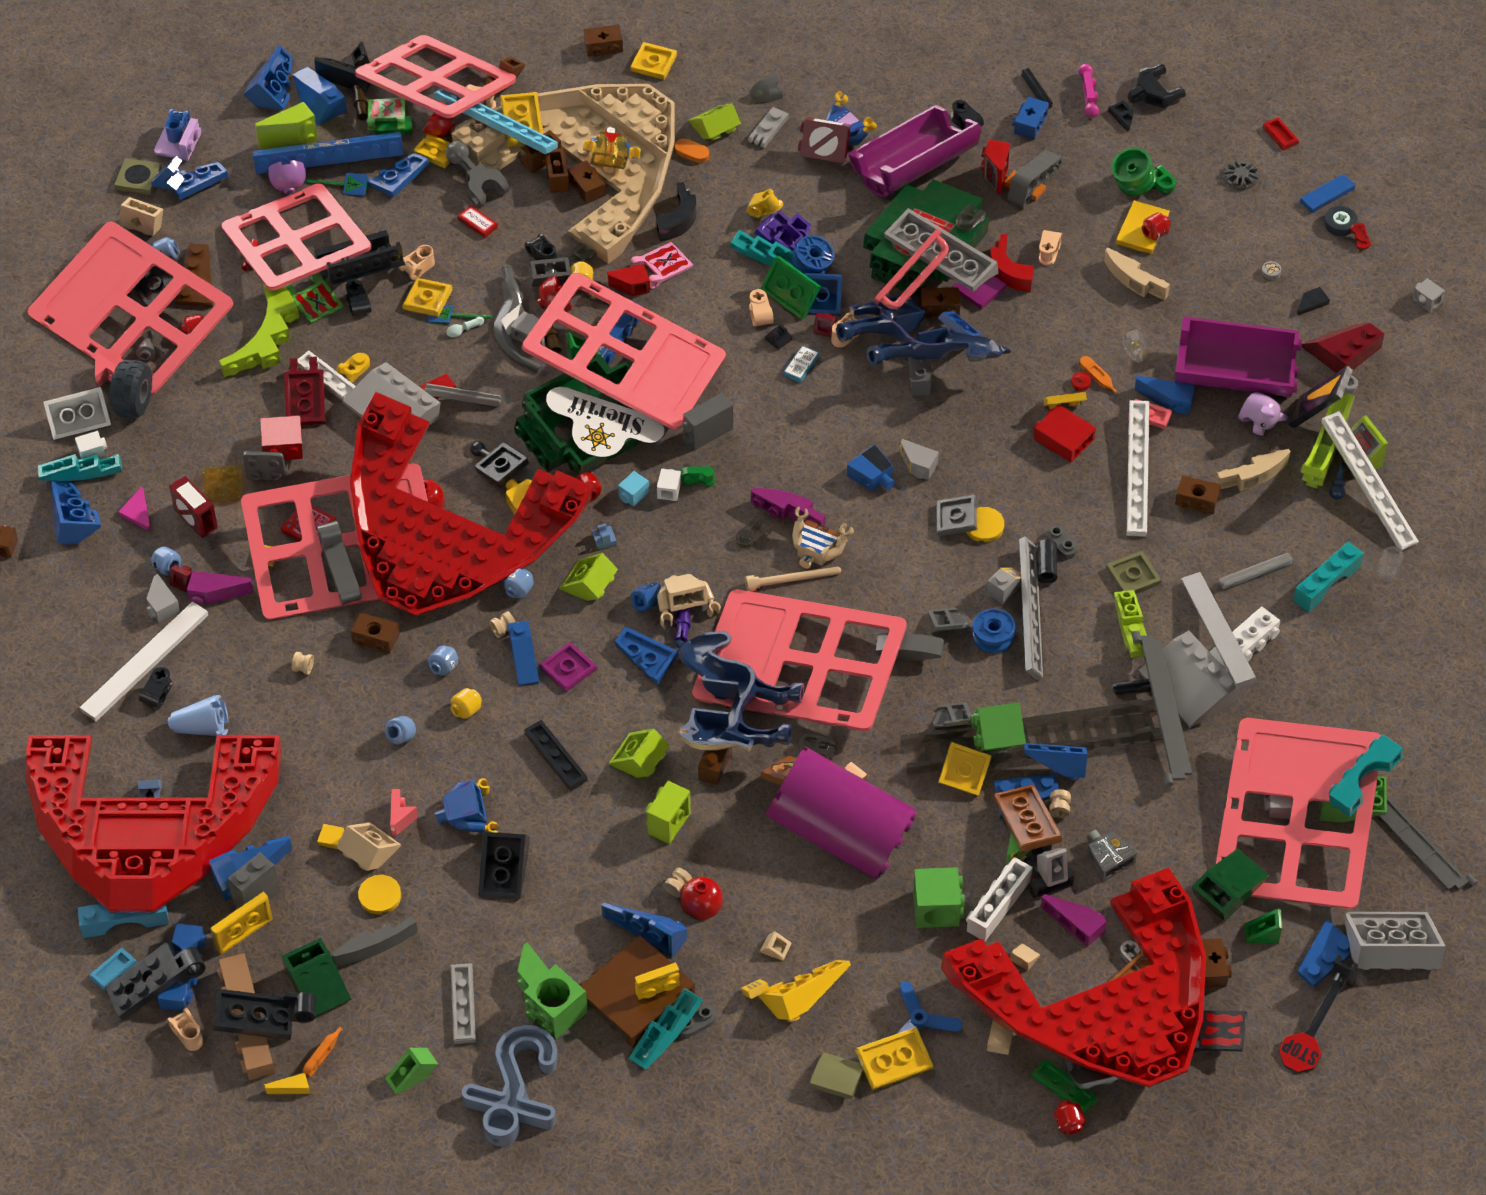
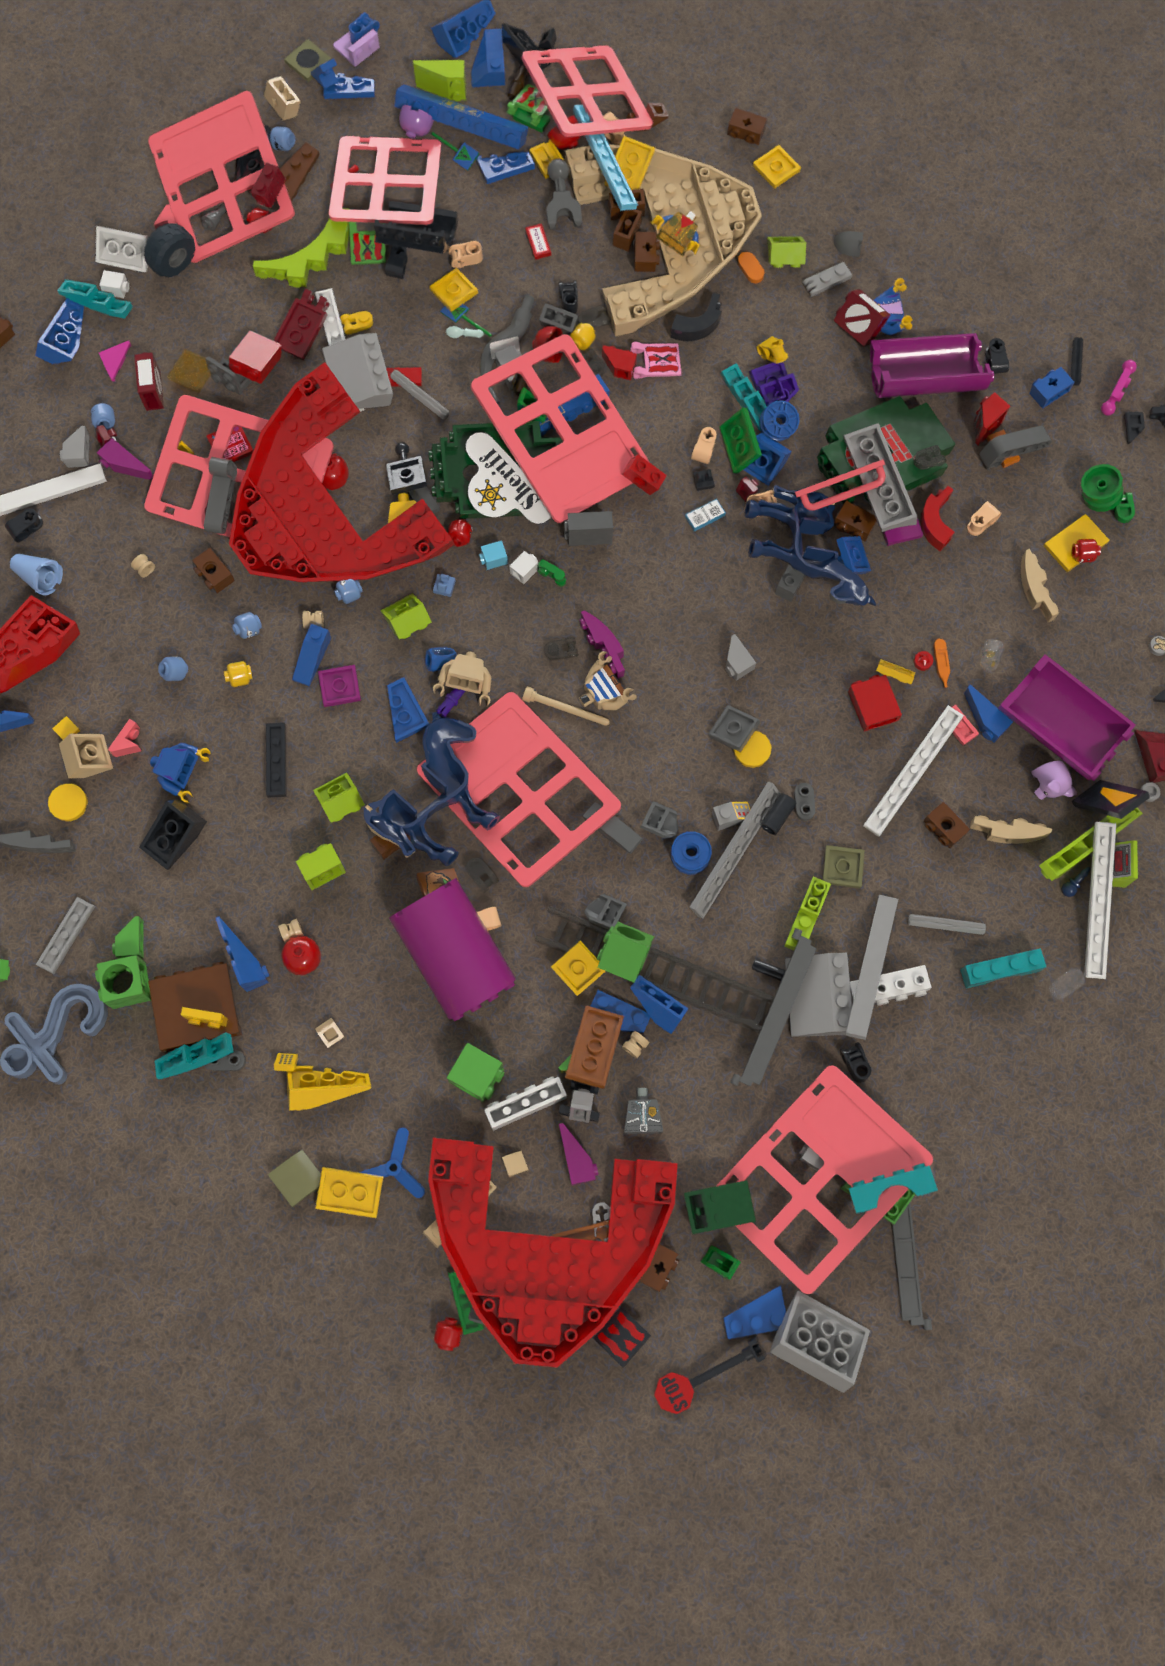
camera: 30 degrees right, 20 degrees up
blue torso [847,444,895,491] -> none
none -> dark red brick [250,163,287,208]
none -> red brick [622,454,667,495]
none -> black piece [840,1042,872,1083]

